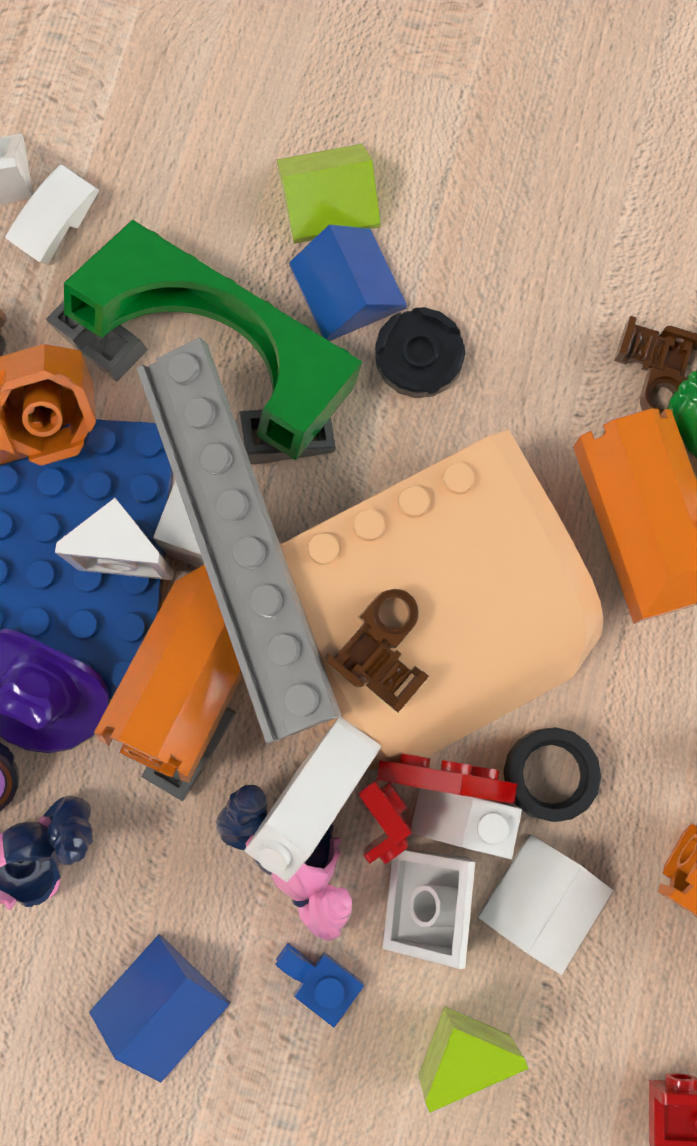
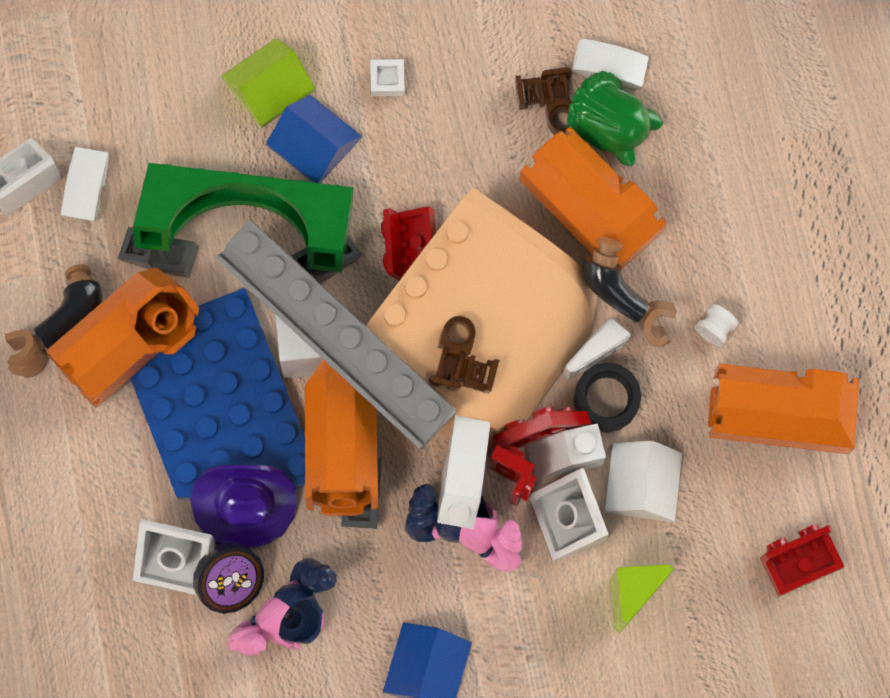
camera: 30 degrees left, 5 degrees down
white slope [55,498,174,580] -> none
blue plate [275,943,364,1028] -> none
black tile [375,307,466,398] -> none
none -> white plate [370,59,405,96]
none -> red bracket [381,206,436,281]
none -> white slope [563,318,631,380]
none -> piece [583,237,677,347]

